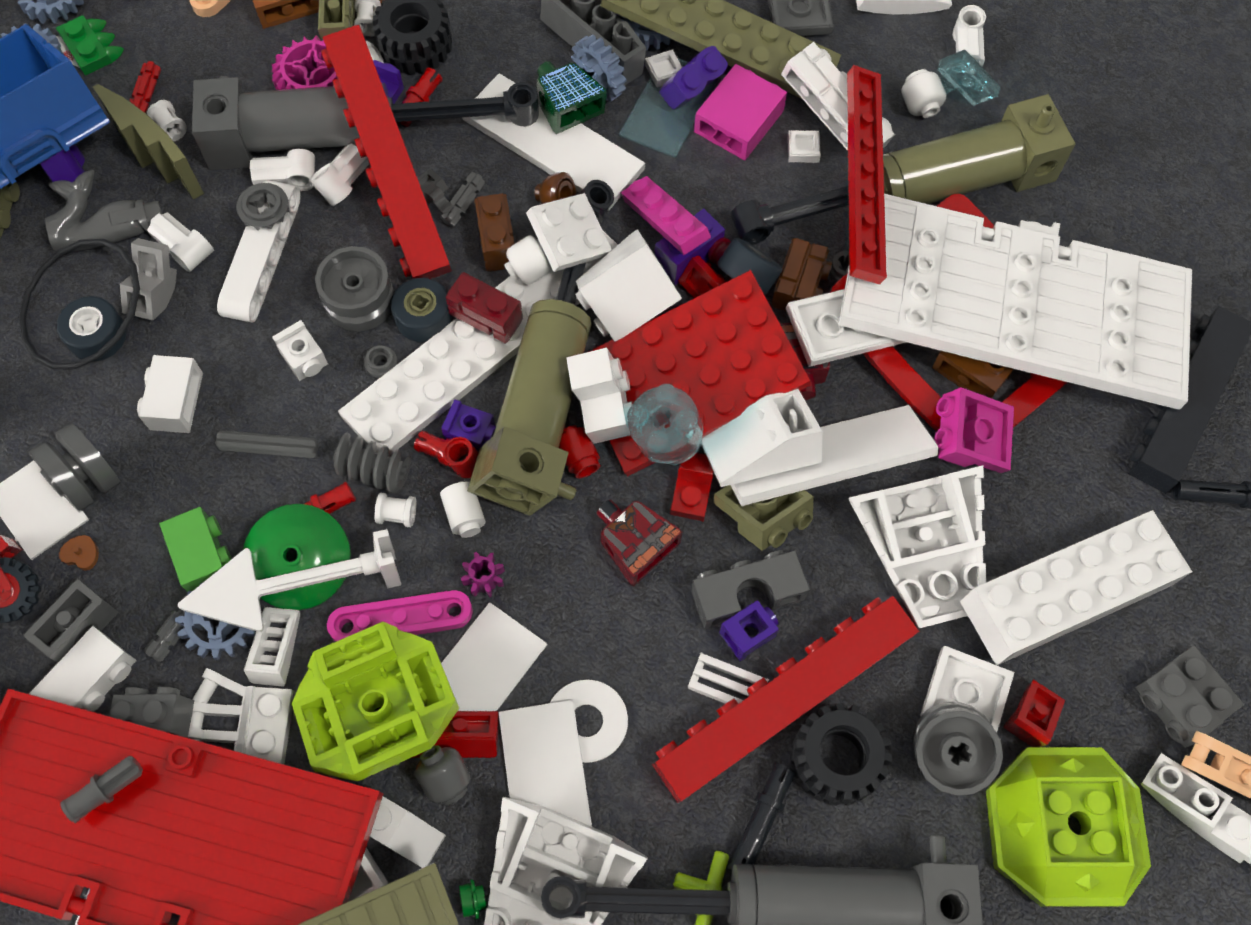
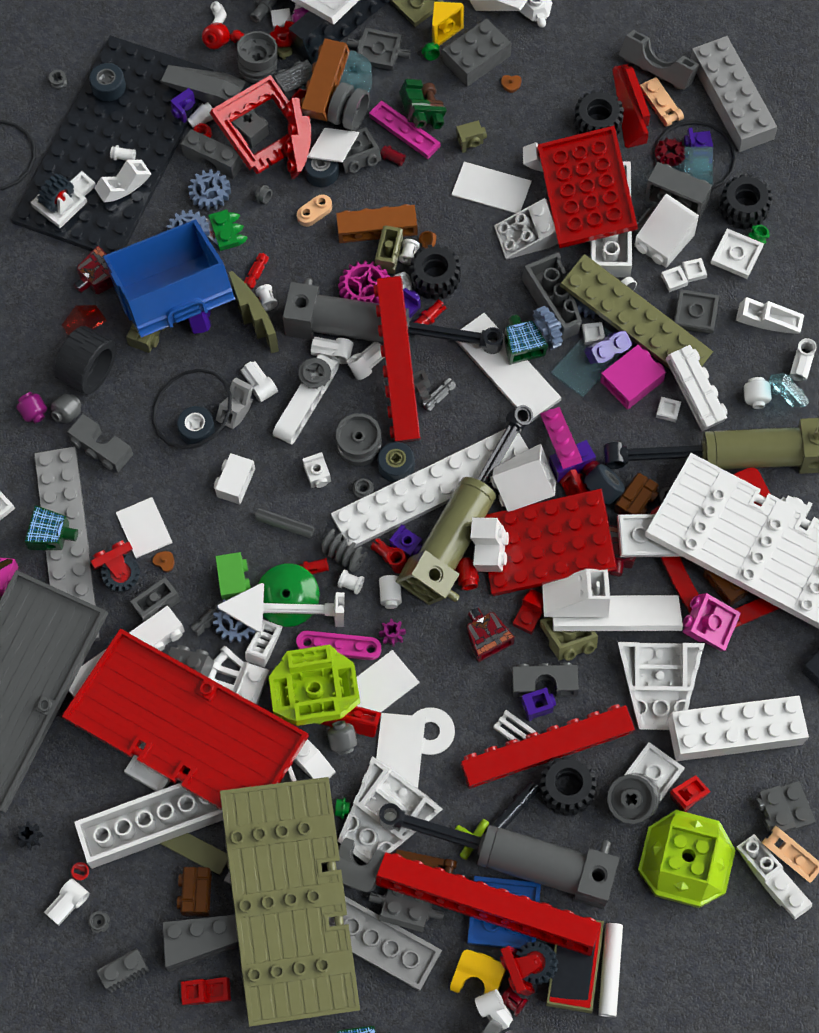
camera: 20 degrees right, 0 degrees up
dark grey wheel [28,422,121,513] -> none
dark grey piece [45,170,162,252] -> none
dark grey axle [60,756,143,823] -> none
dark red brick [446,272,523,344] -> none
reddish brown brick [475,193,515,272] -> none
white head [504,235,552,285] -> none
white plate [526,193,612,272] -> none
reddish brown brick [534,172,576,204] -> none
clear light blue brick [627,384,704,465] -> none
red plate [847,65,887,285] -> none

